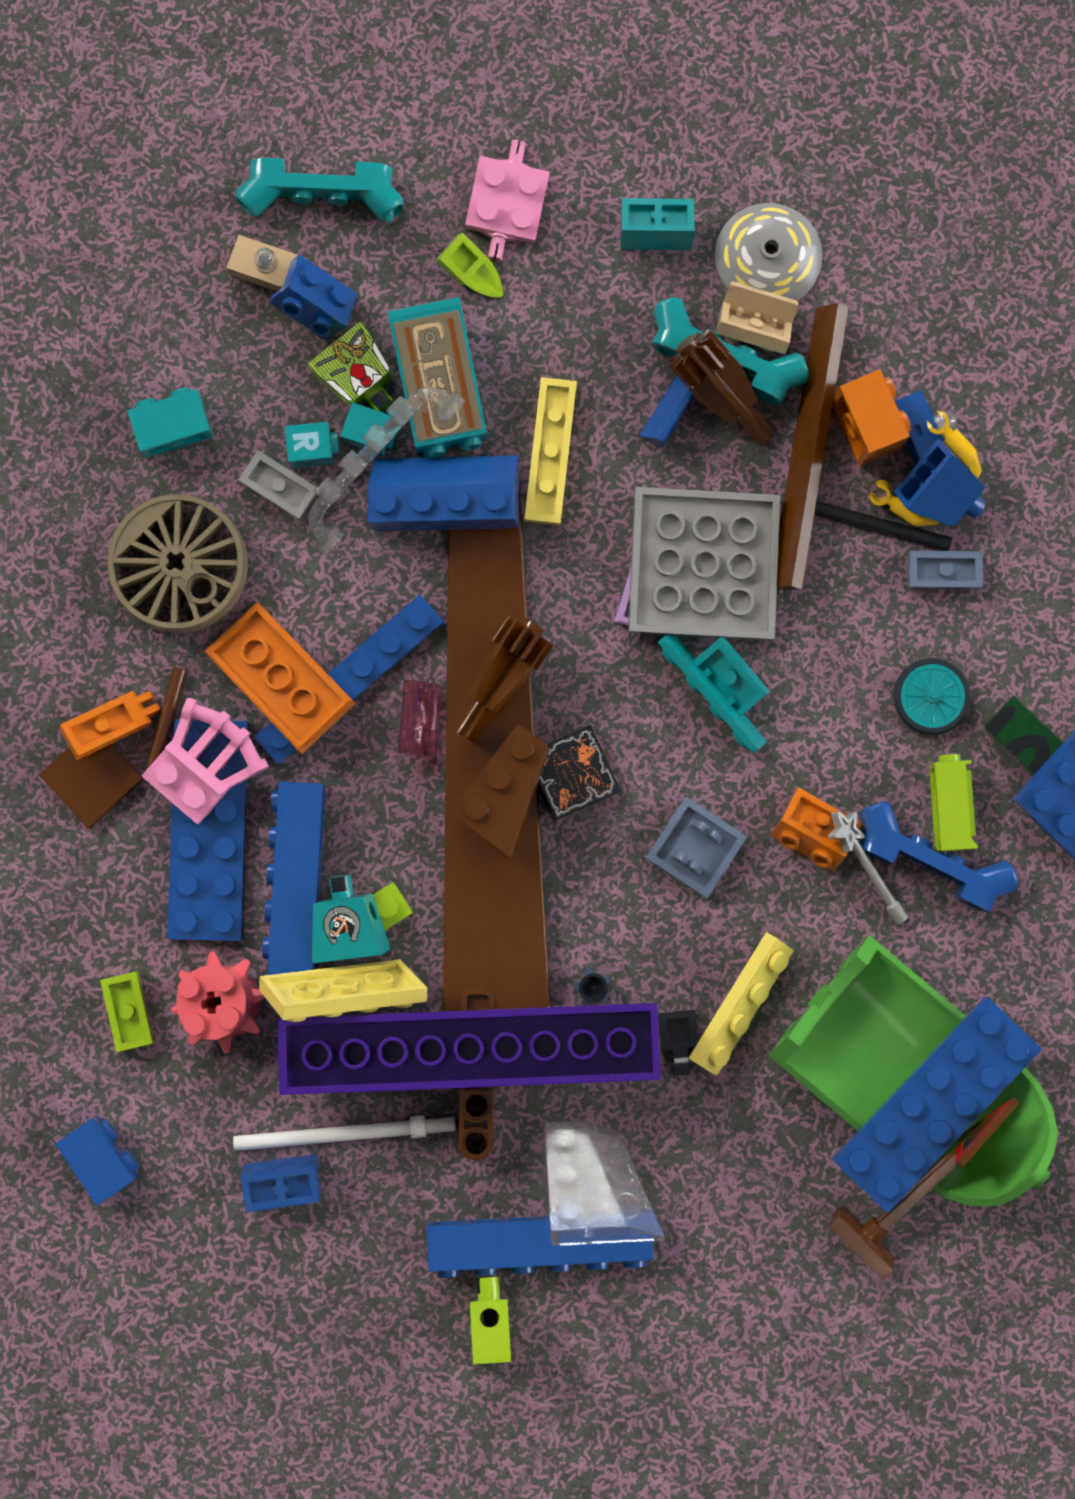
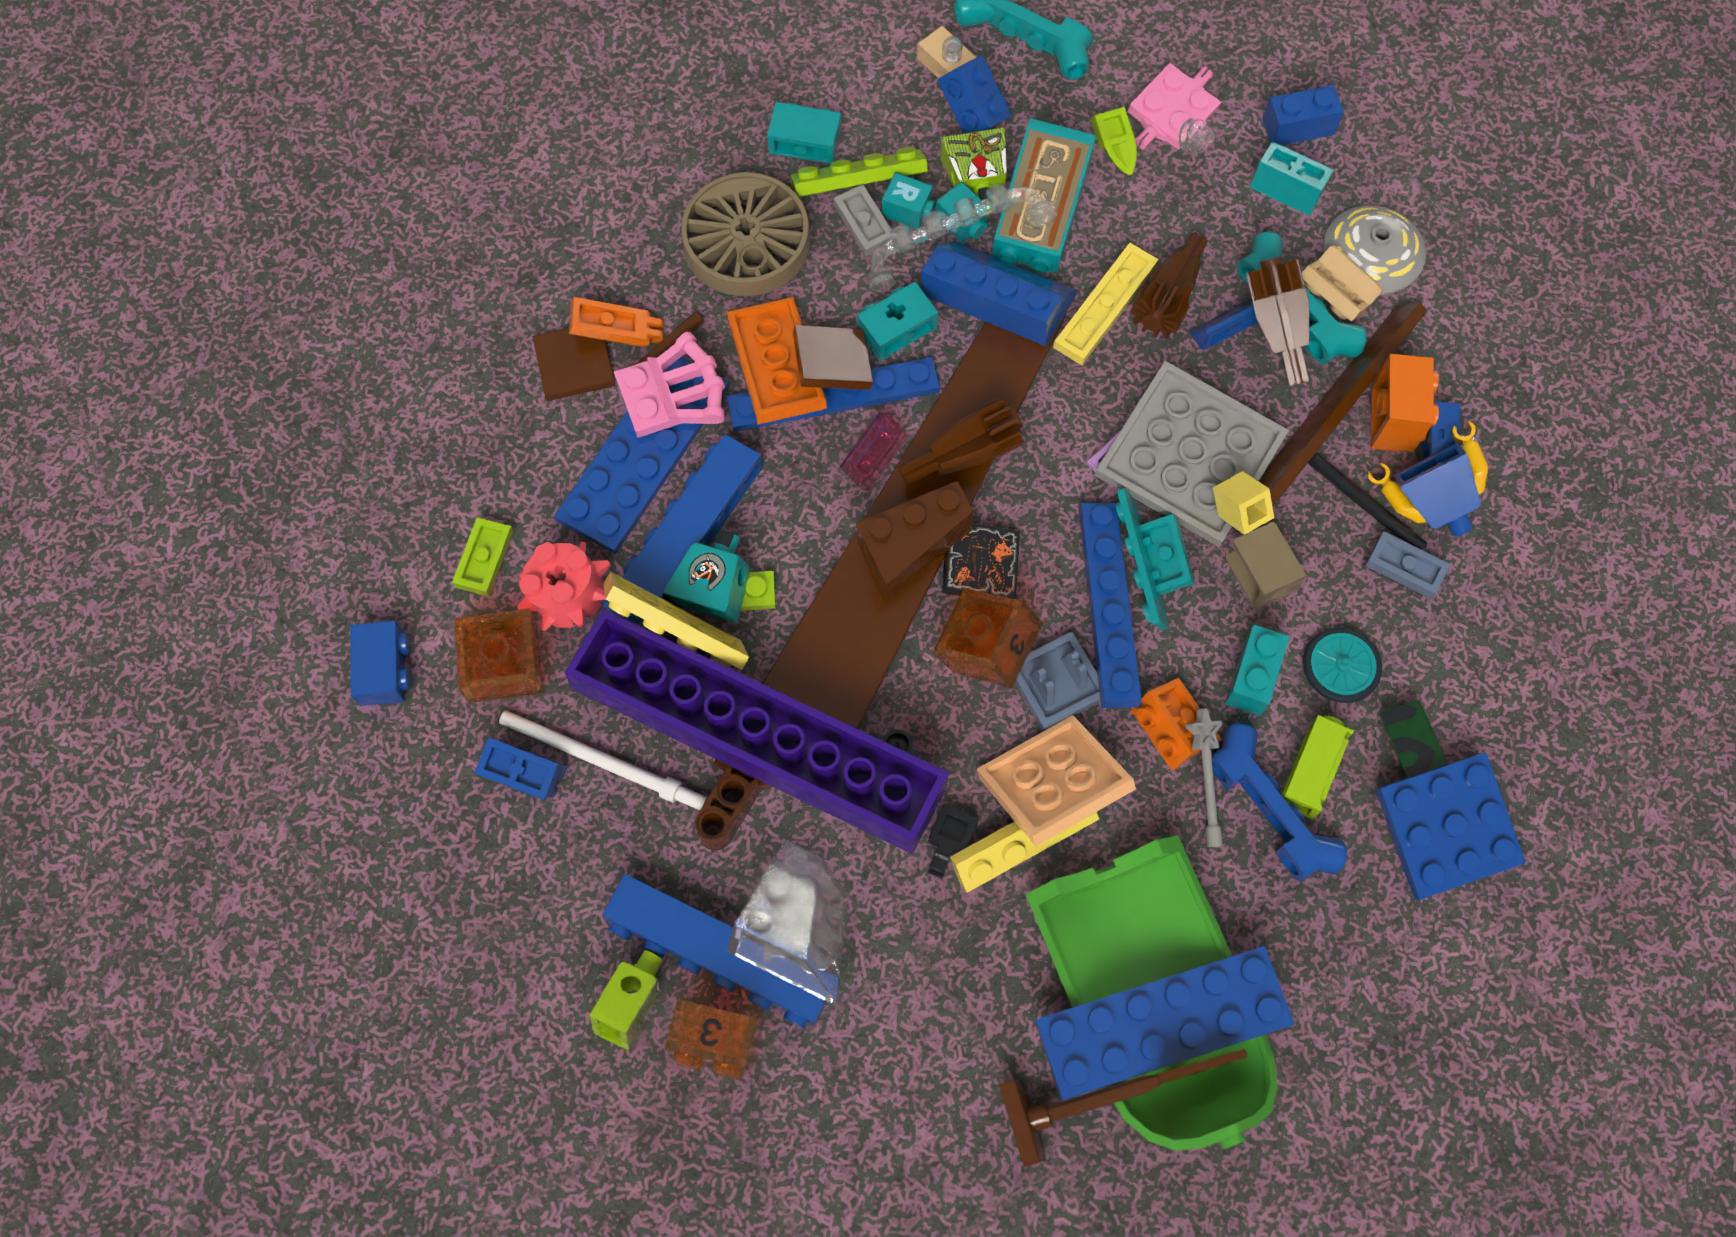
camera: 30 degrees right, 15 degrees down
none -> clear orange brick [454,608,543,703]
none -> clear orange brick [665,999,762,1080]
none -> lime plate [790,147,928,197]
none -> tile [793,325,873,390]
none -> teal brick [857,282,938,361]
none -> clear orange brick [932,588,1043,688]
none -> light nougat plate [977,715,1136,846]
none -> blue plate [1078,503,1142,708]
none -> reddish brown piece [1130,232,1208,338]
none -> clear tile [1179,118,1215,154]
none -> light yellow brick [1213,471,1274,535]
none -> dark tan piece [1225,522,1307,610]
none -> teal brick [1225,624,1290,716]
none -> blue brick [1262,85,1344,145]

